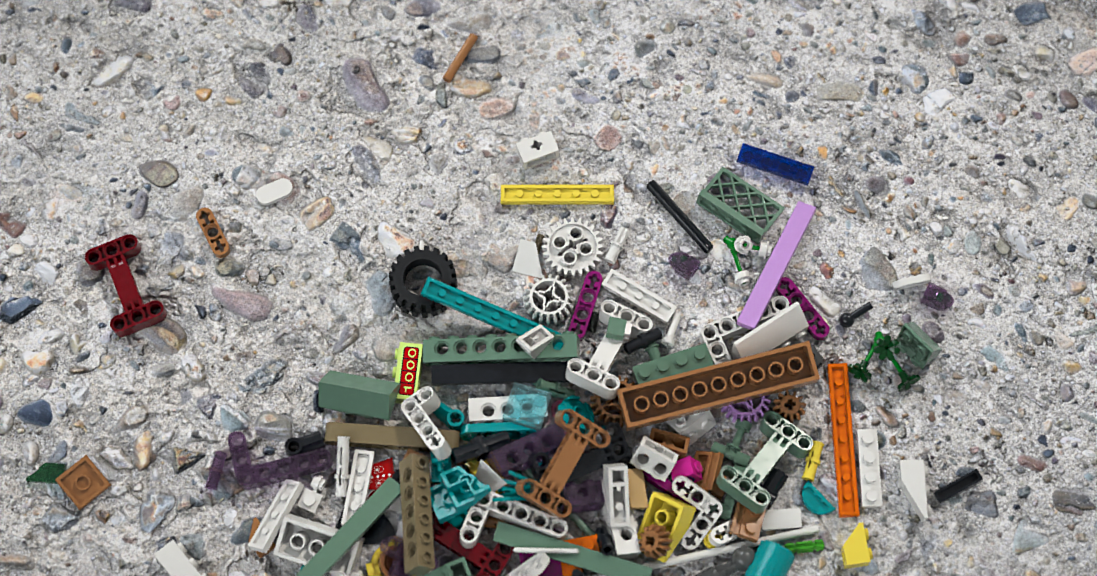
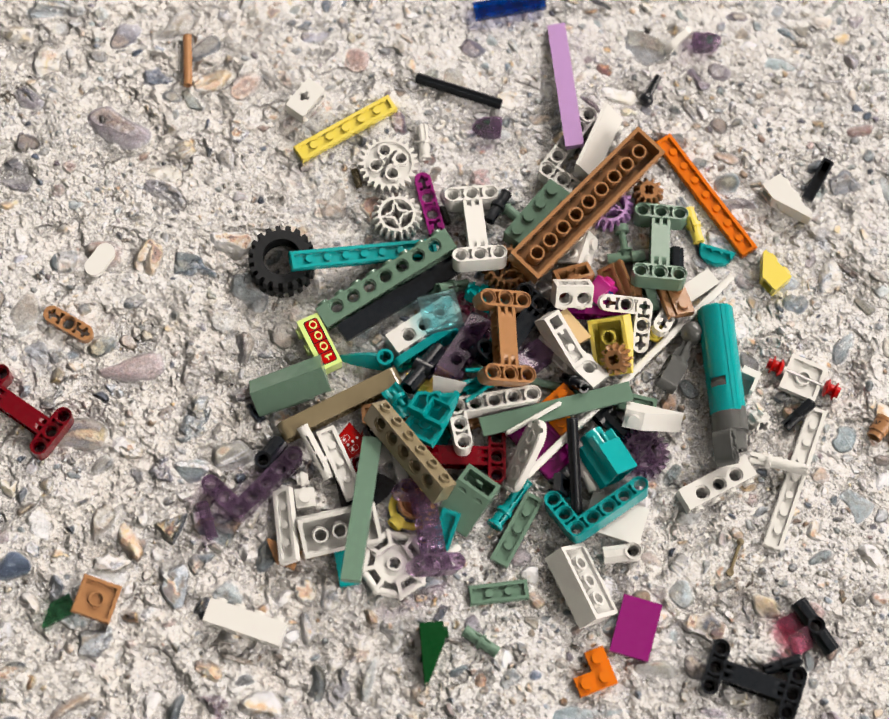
camera: 40 degrees left, 0 degrees up
white beam [401,386,451,460] -> none
white sticker [512,239,542,278] -> none
white slope [516,324,555,360] -> none
white plate [601,268,677,325] -> none
sand green piece [605,316,632,341] -> none
white piece [661,313,681,347] -> none
sand green fence [696,167,785,244] -> none
white plant [723,235,773,287] -> none
magenta beam [776,277,829,340] -> none
bright green axle [785,539,824,554] -> none
dark green plant [847,331,921,391] -> none
white plate [856,429,882,508] -> none
sand green slope [897,322,942,370] -> none

